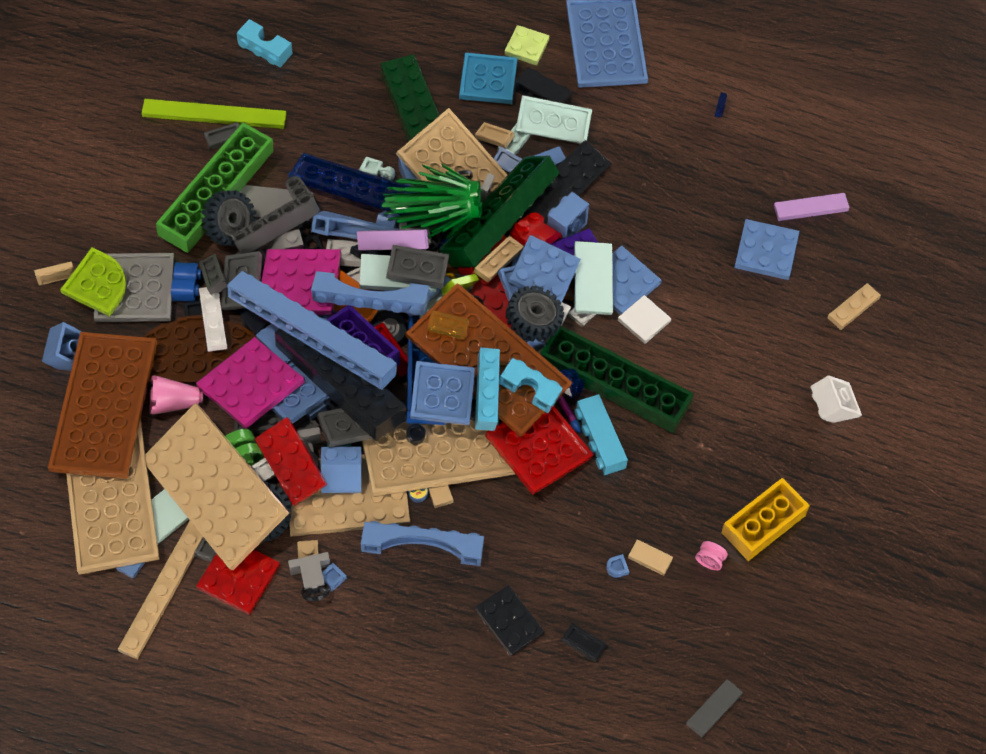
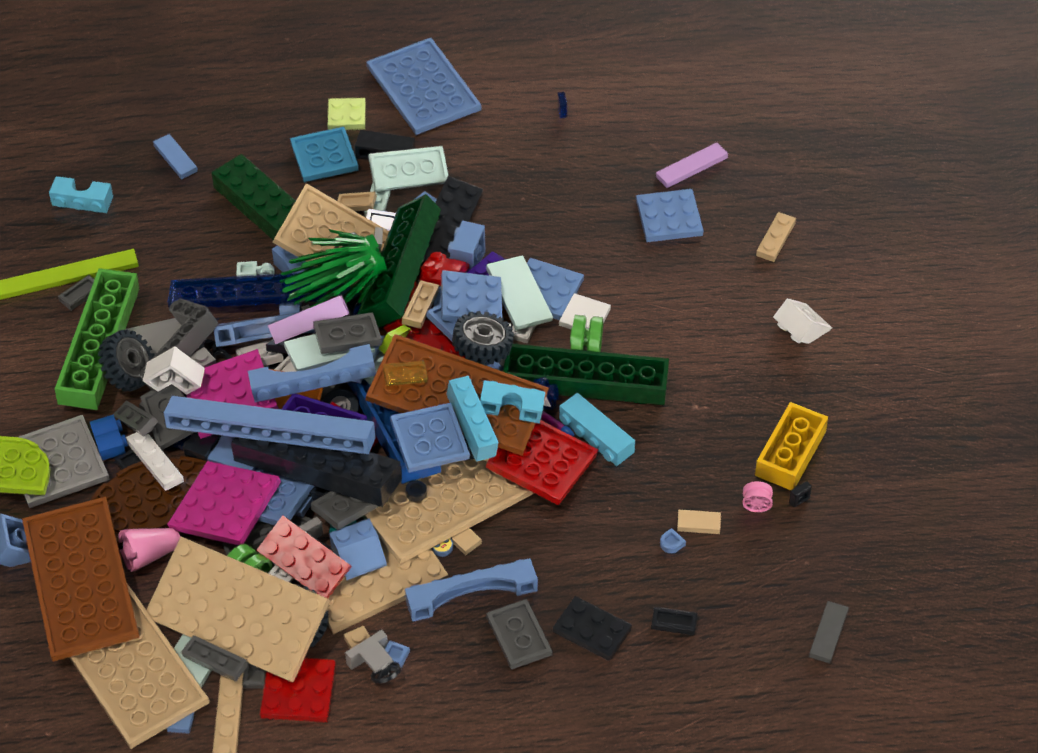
camera: 20 degrees left, 10 degrees down
none -> white brick [143,346,205,395]
none -> medium blue tile [153,134,198,179]
none -> dark grey plate [181,635,249,681]
none -> dark grey plate [486,599,552,670]
none -> bright green wheel [570,314,603,352]
none -> black tile [789,481,812,508]

